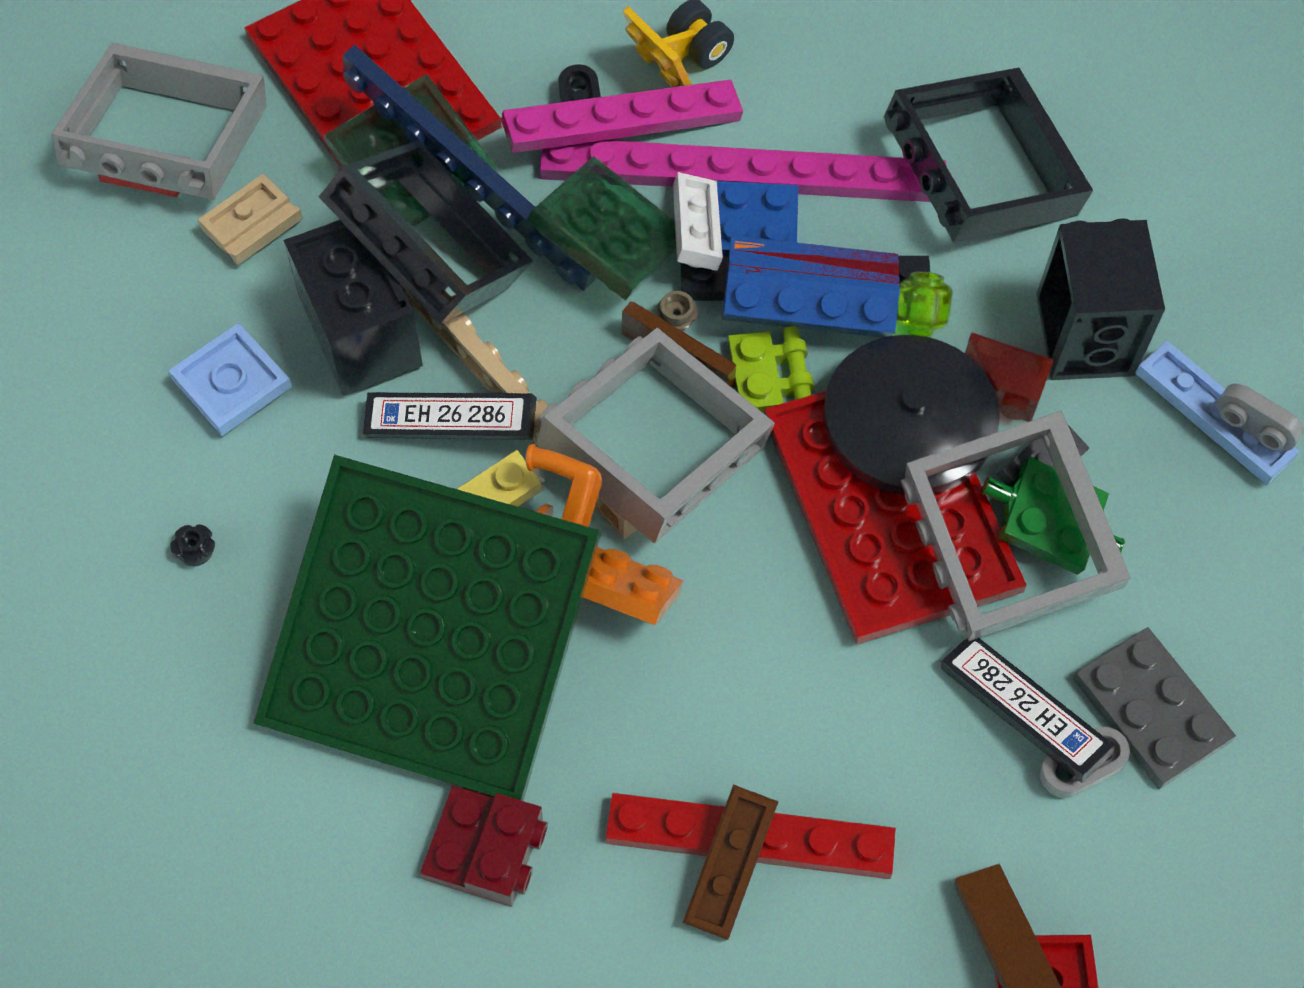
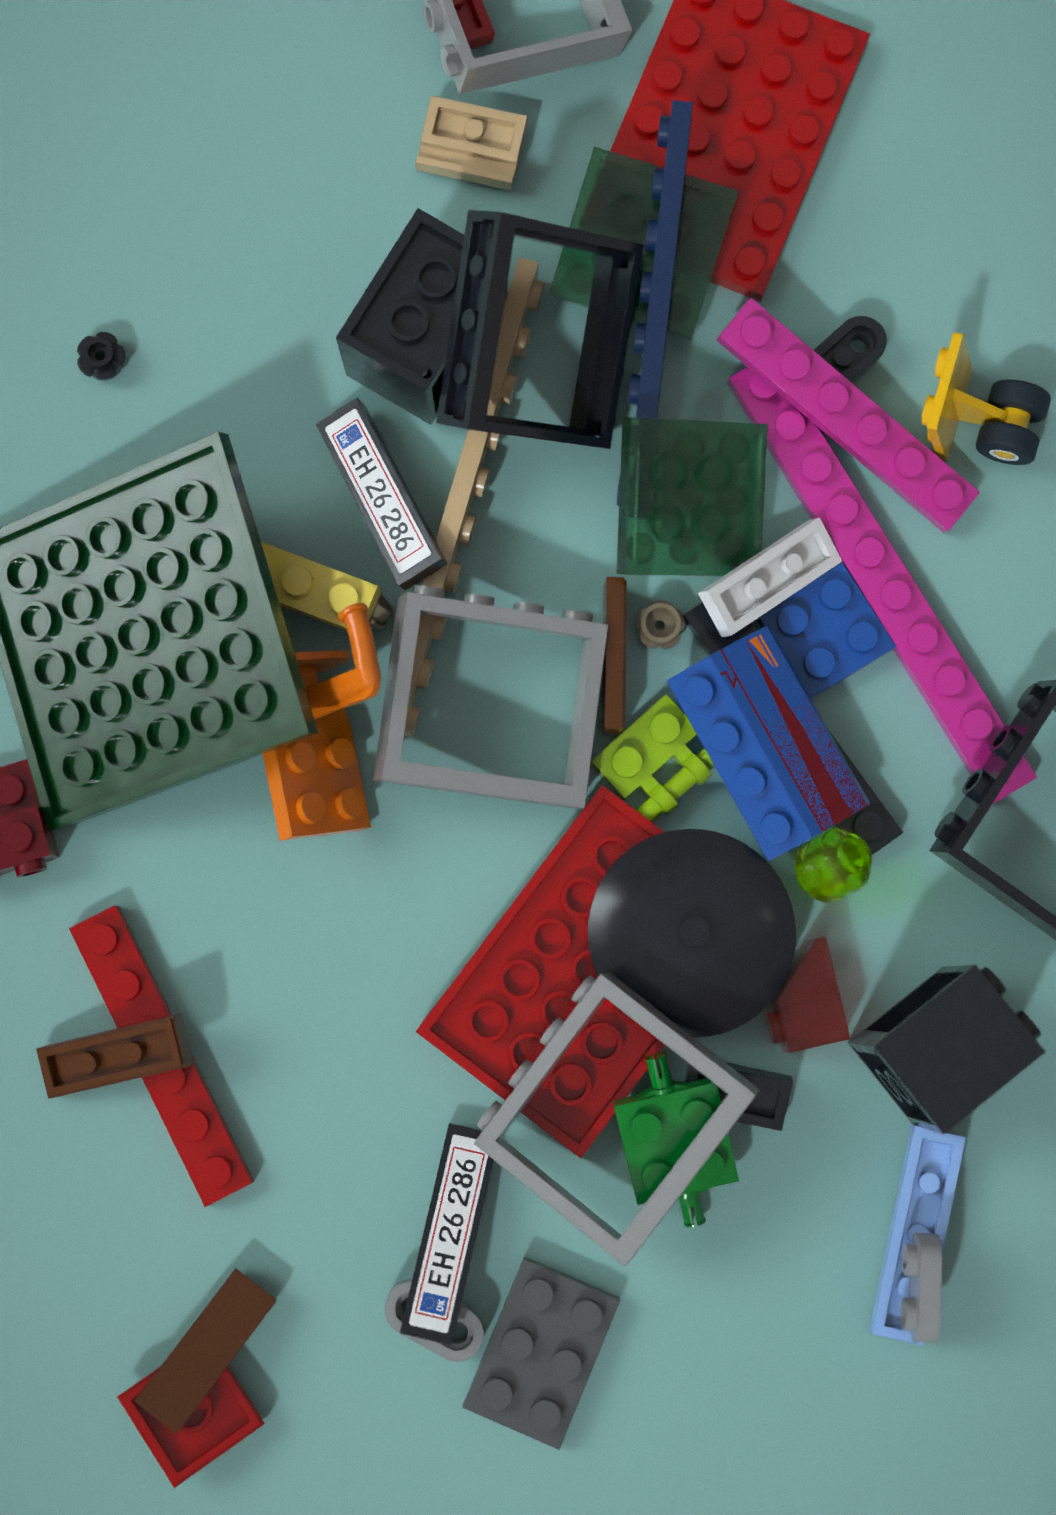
camera: 55 degrees right, 20 degrees up
light blue plate [168,322,292,436] -> none

